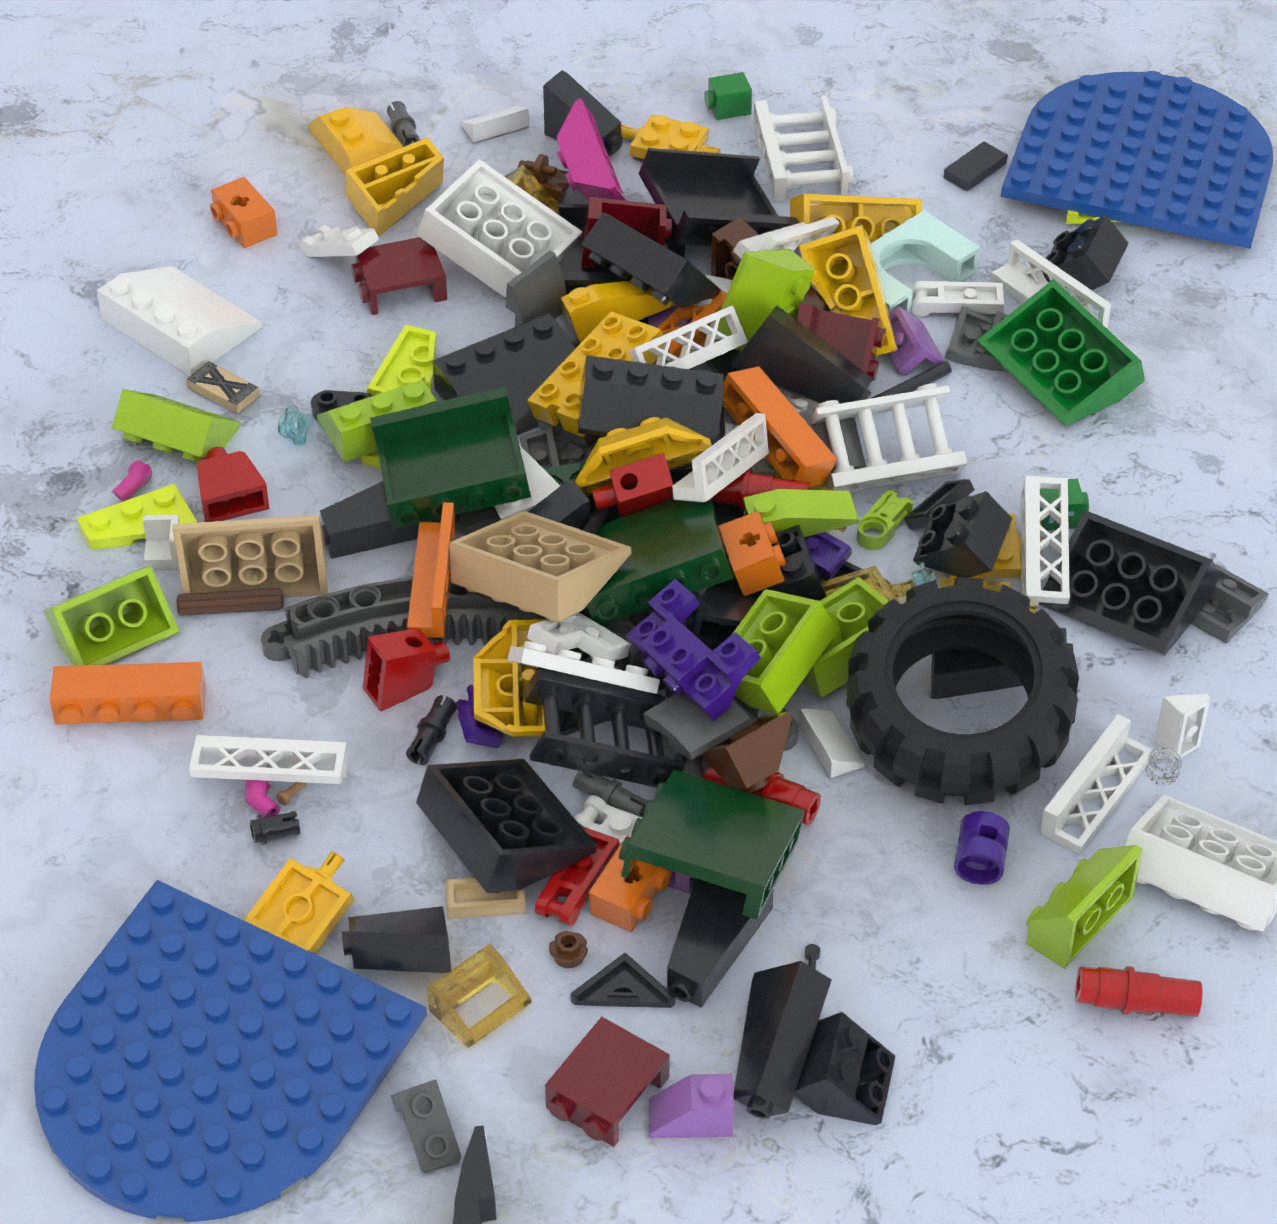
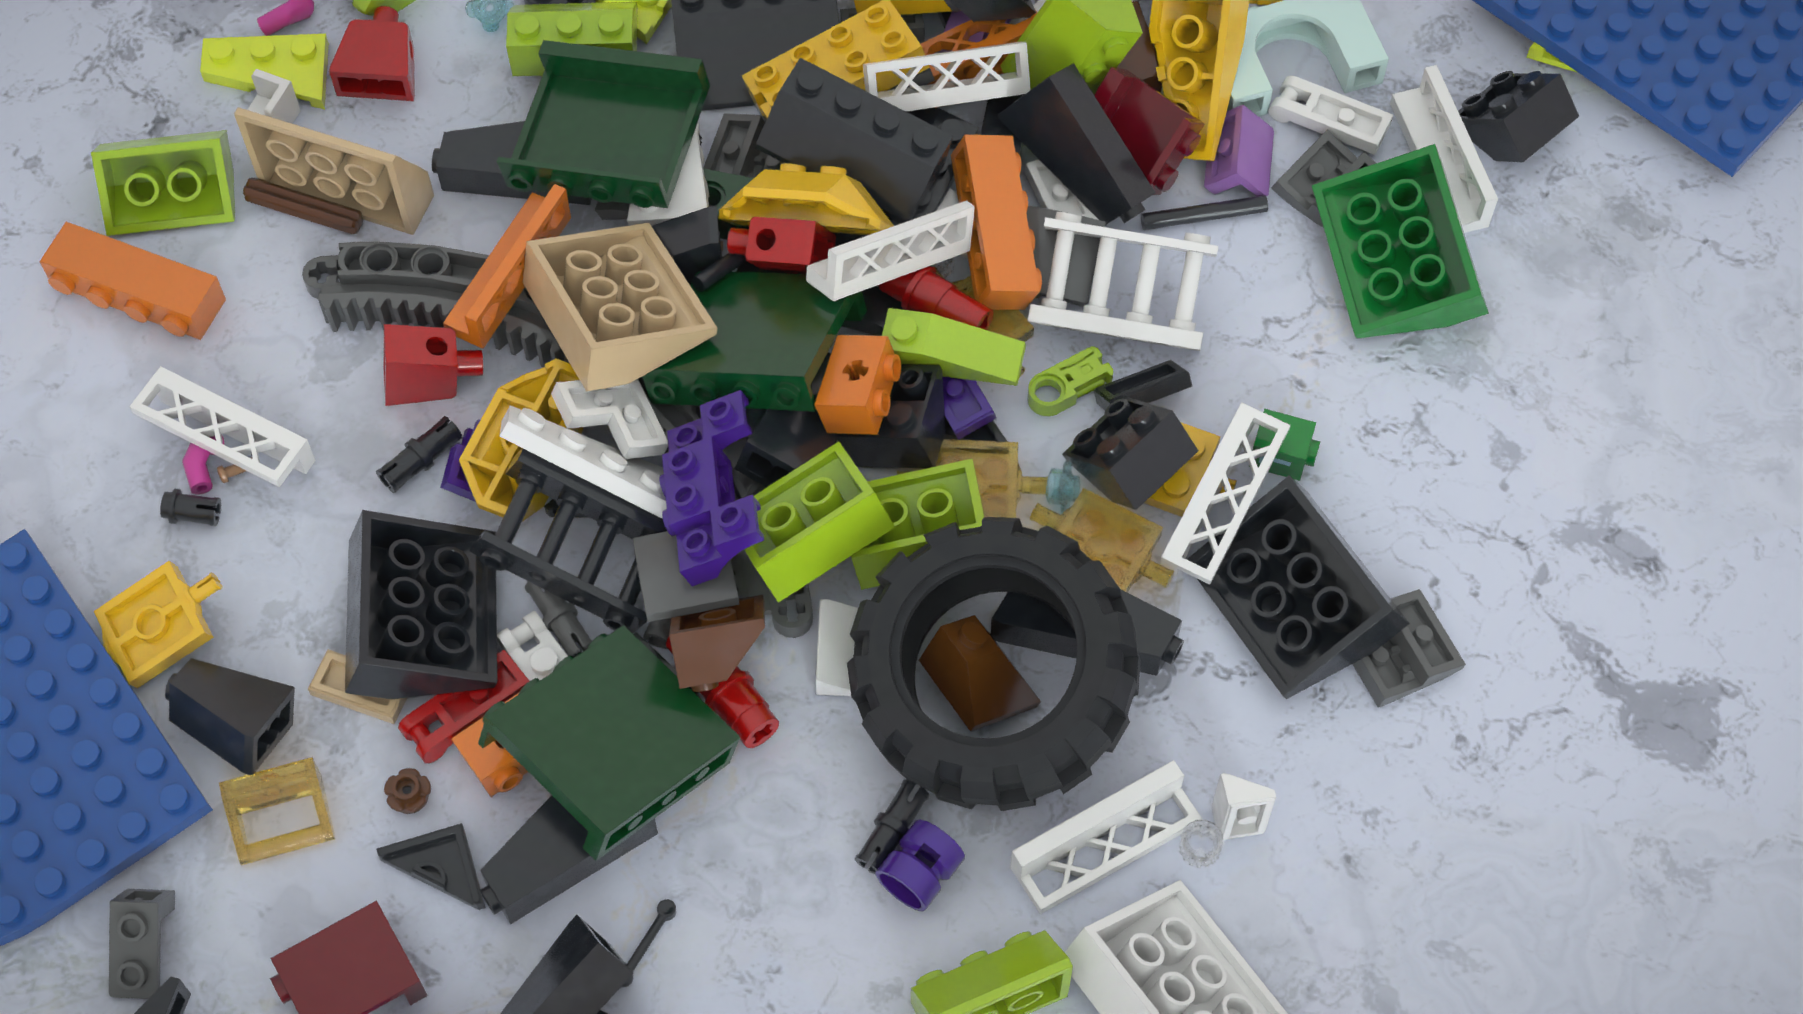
camera: 25 degrees right, 15 degrees up
none -> black pin [854,779,930,875]
none -> reddish brown slope [918,615,1041,732]

